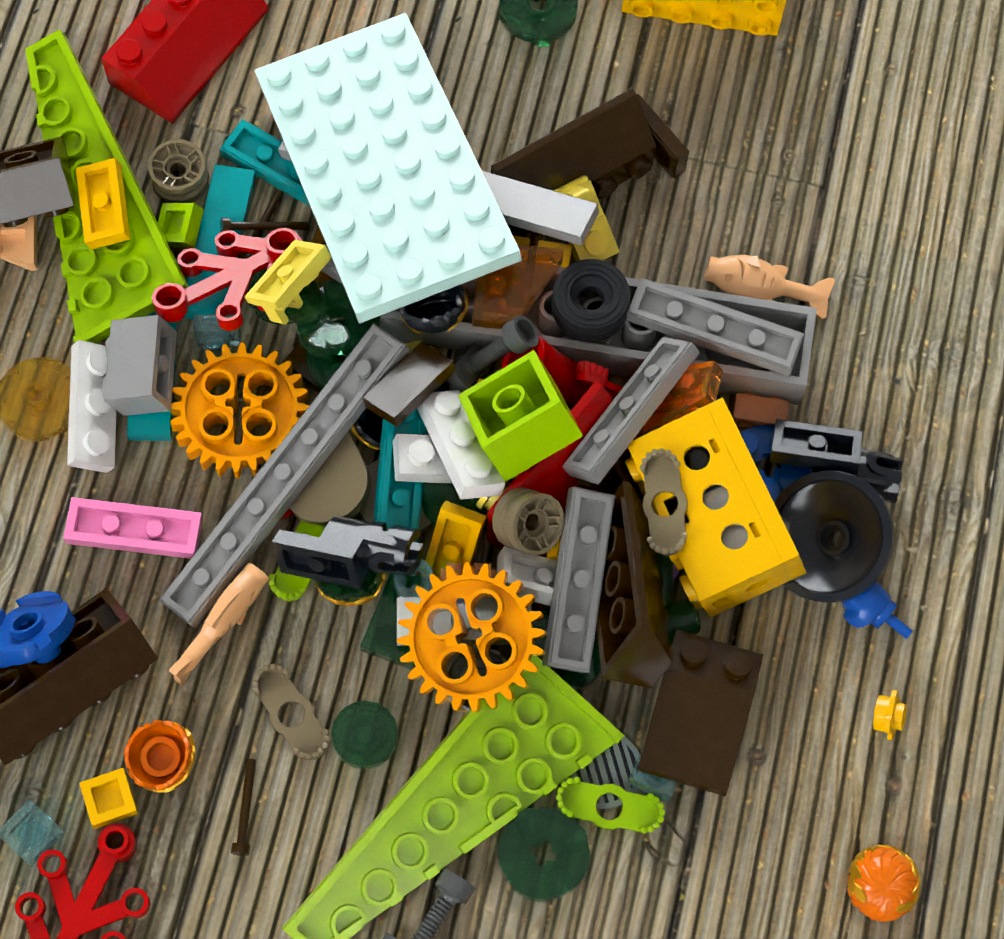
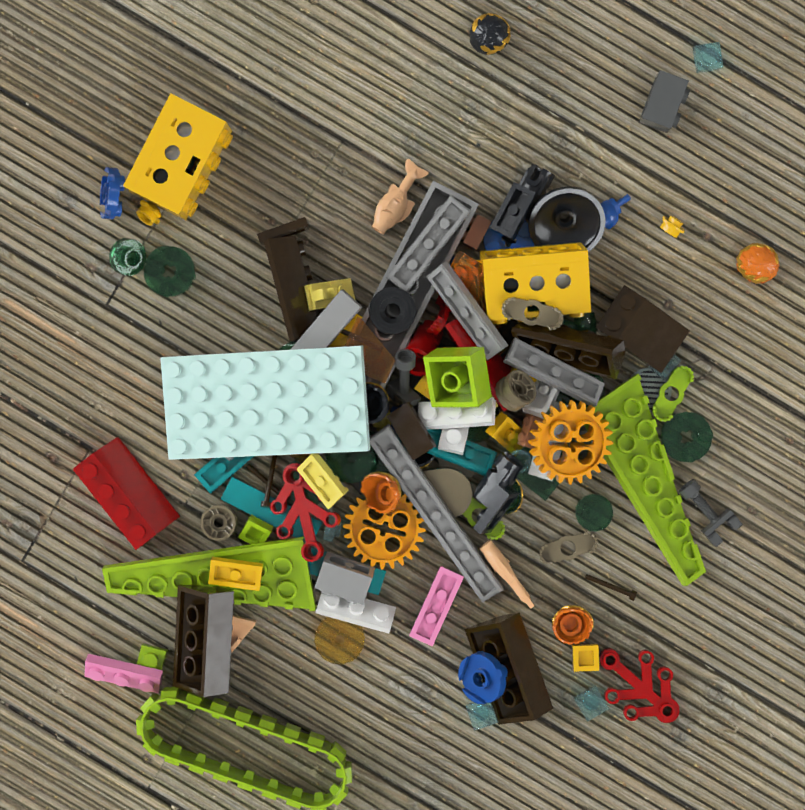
camera: 65 degrees left, 20 degrees up
none -> orange hair [360,472,401,514]

